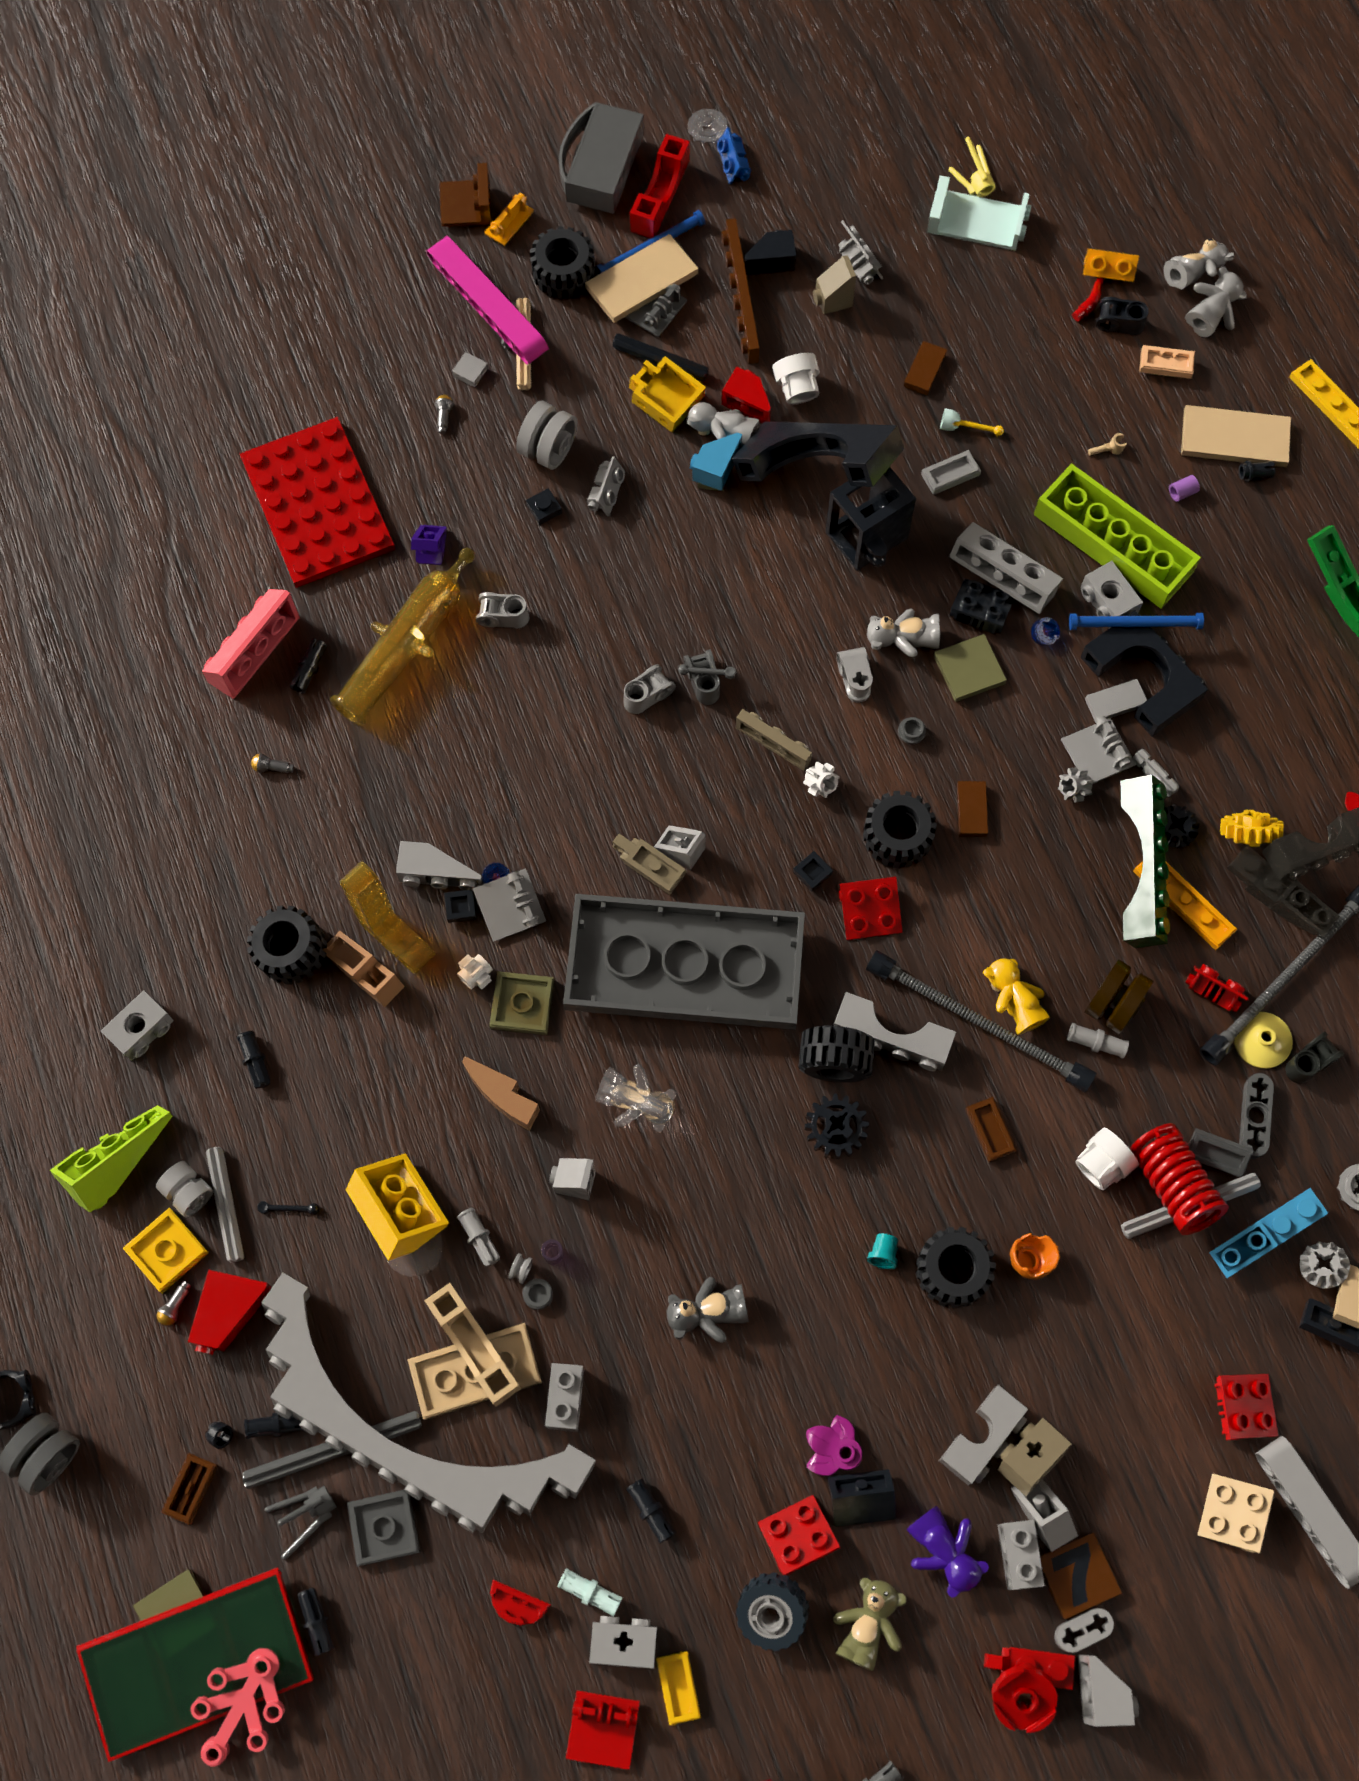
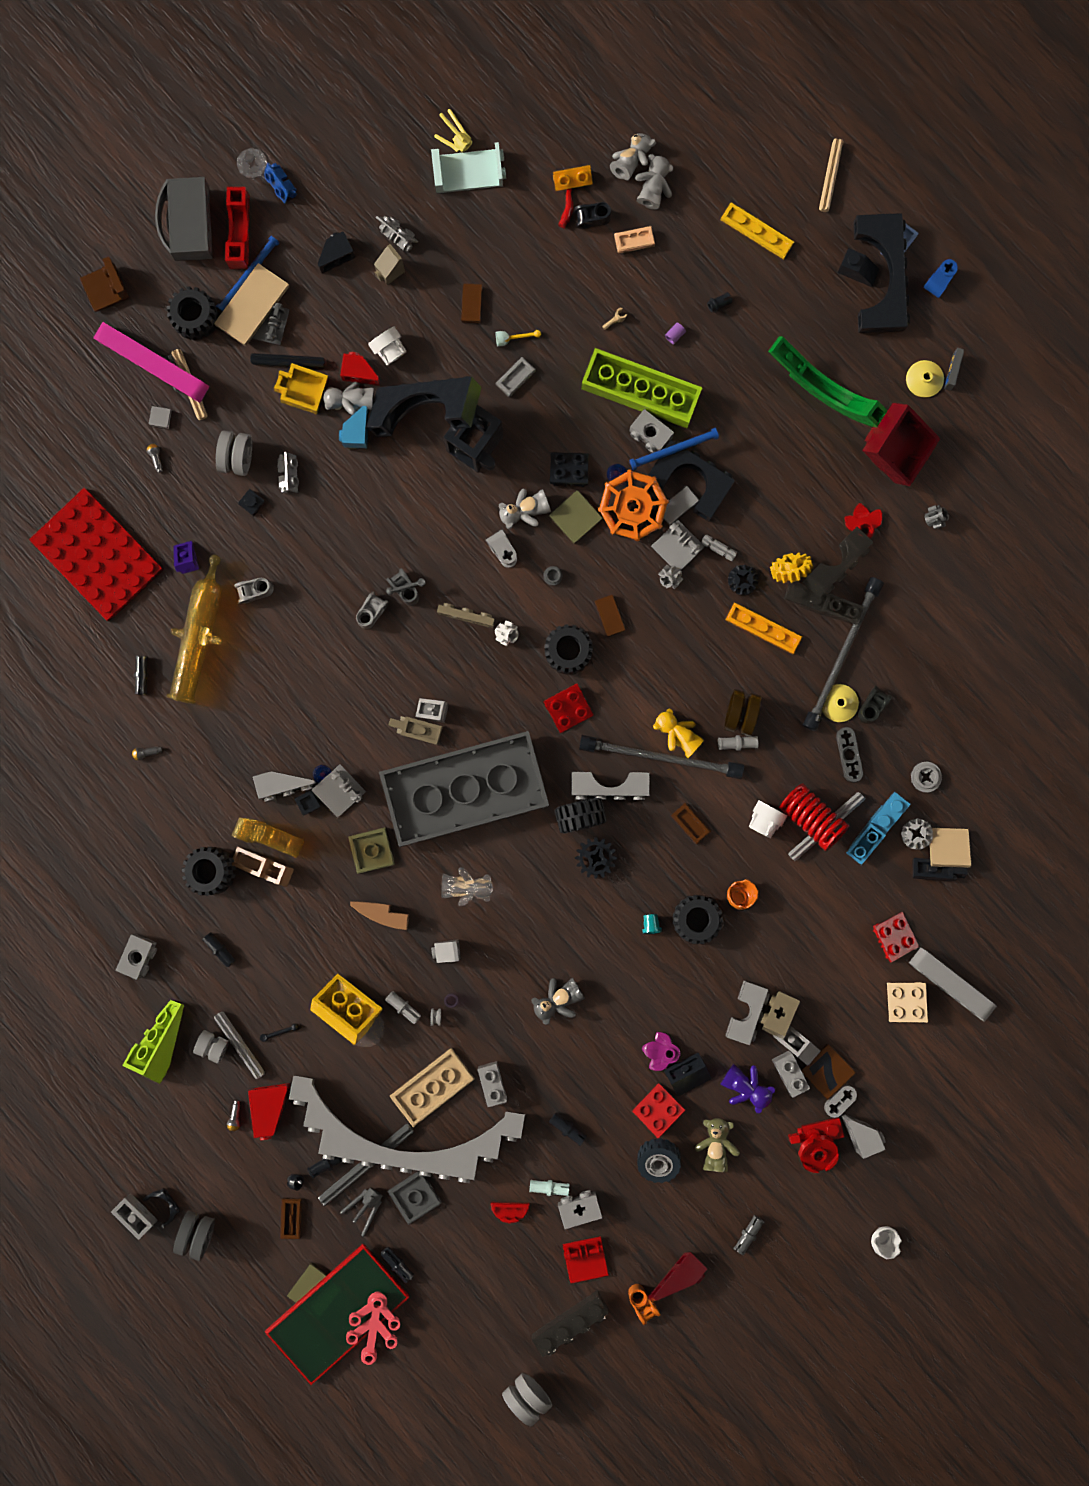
camera: 20 degrees left, 15 degrees up
yellow tile [123,1208,209,1293] -> none
coral slope [202,589,300,699] -> none
tan arch [424,1283,521,1407] -> none
white gear [457,954,493,990] -> none
light orange hinge [484,193,534,246] -> none
dark grey tile [523,1278,553,1310] -> none
yellow tile [656,1651,701,1725] -> none
reddish brown plate [721,218,759,364] -> none
black plate [793,851,833,892] -> none
light grey brick [949,522,1063,614] -> none
arch [1121,775,1170,948] -> none
tan tile [1181,405,1291,467] -> none
red hinge [1185,964,1248,1012] -> none
dark grey tile [1189,1128,1253,1177] -> none
none -> orange plate [598,469,669,541]

